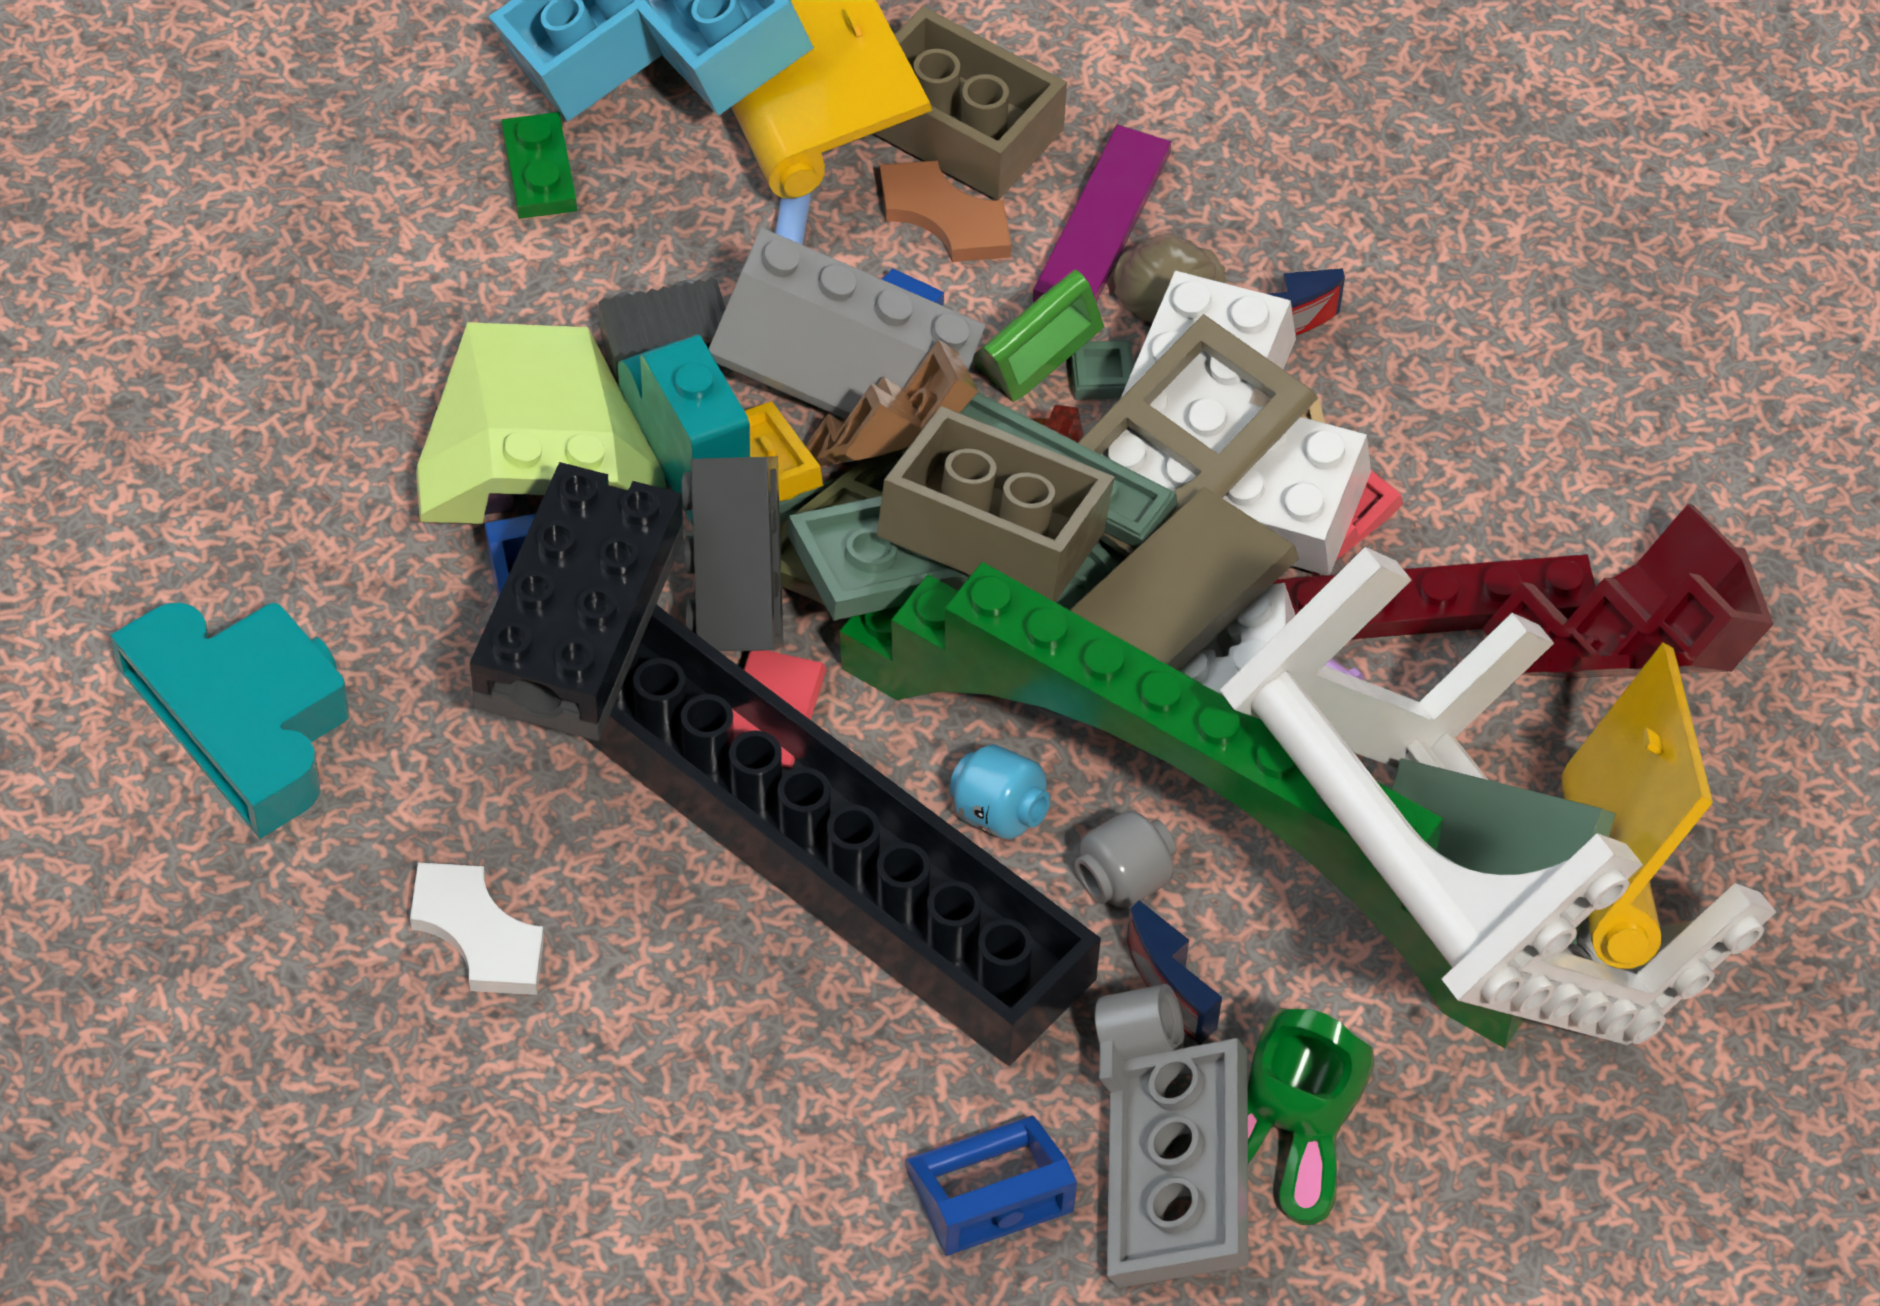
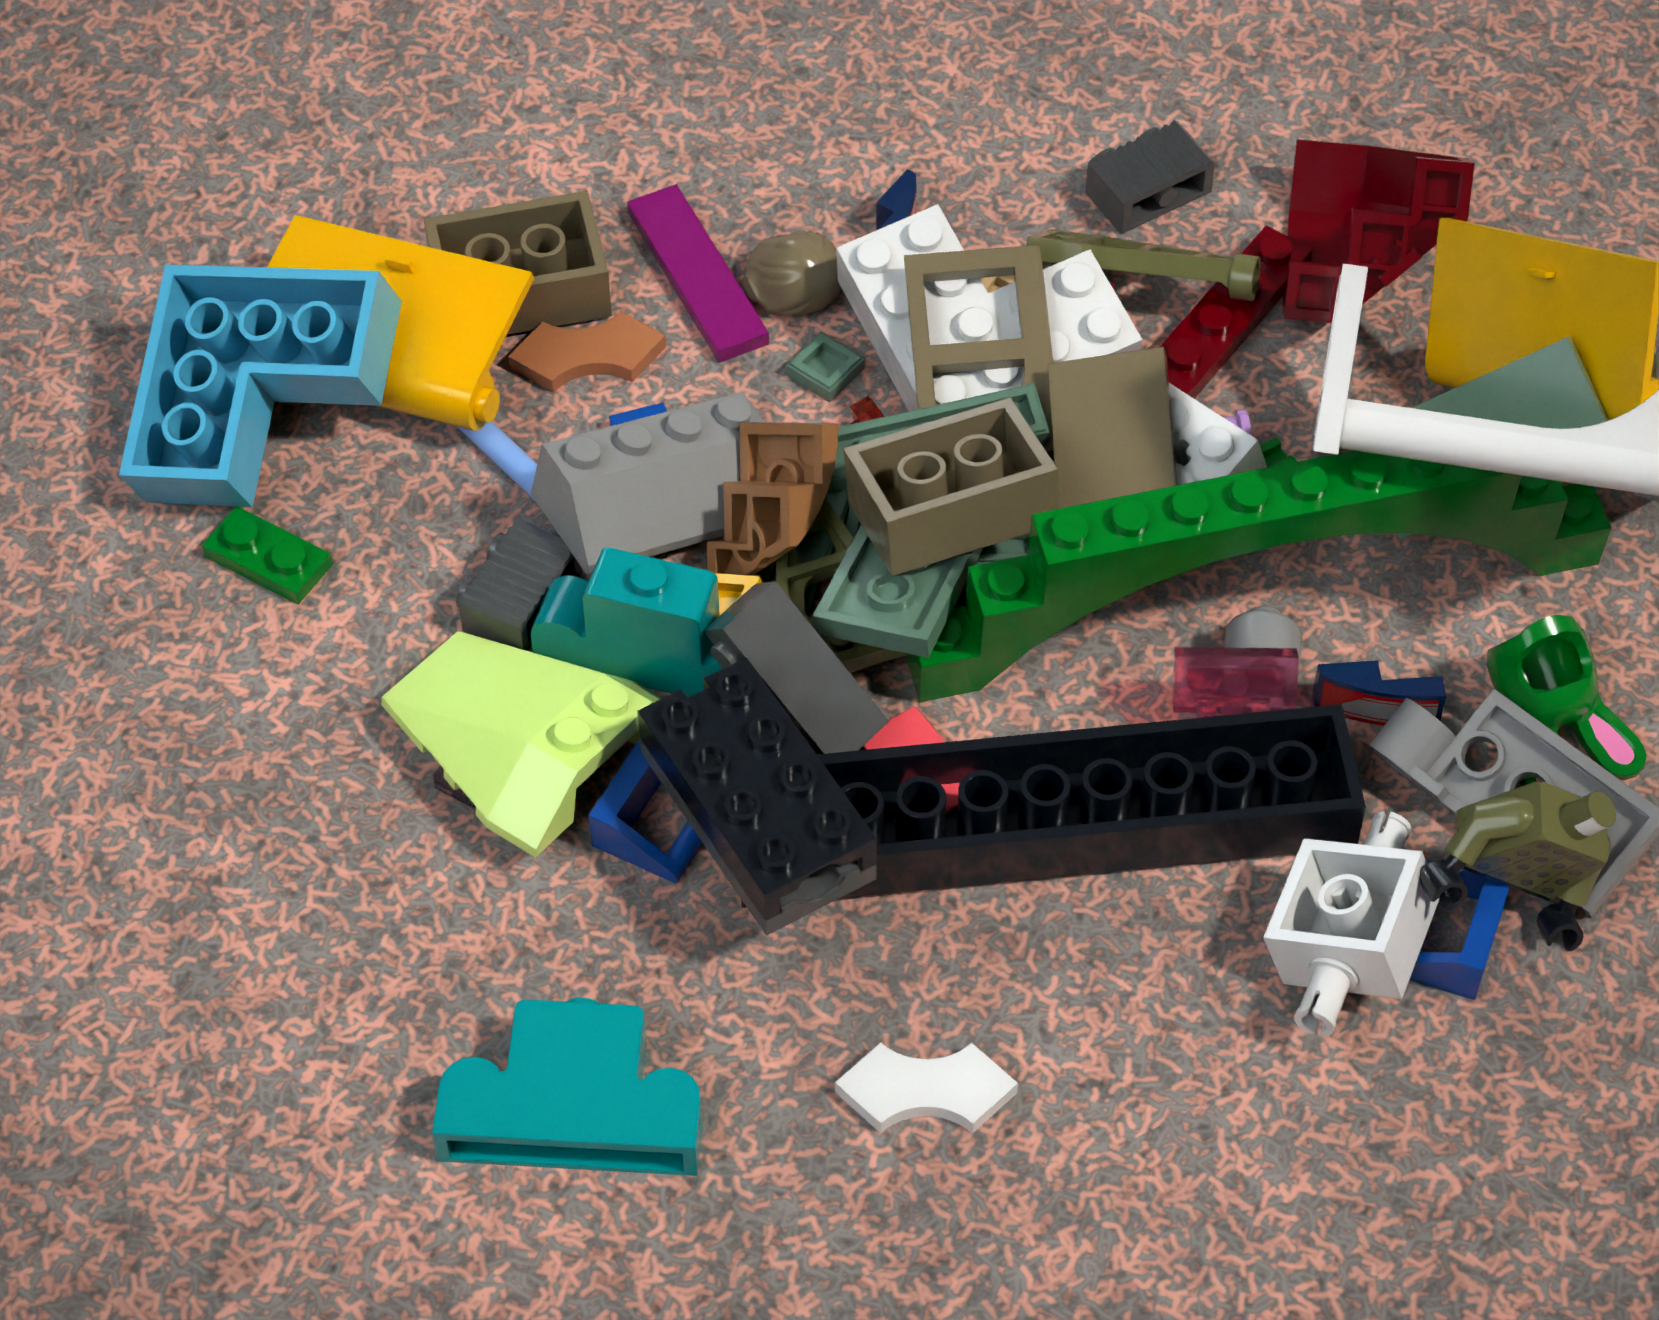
camera: 45 degrees left, 0 degrees up
medium azure head [950,744,1050,840] -> none
bright green tile [973,269,1105,402] -> none
none -> olive plate [1026,229,1261,301]
none -> dark grey brick [1086,120,1215,234]
none -> clear pink plate [1172,647,1299,718]
none -> white brick [1263,811,1439,1036]
none -> olive torso [1420,782,1616,951]

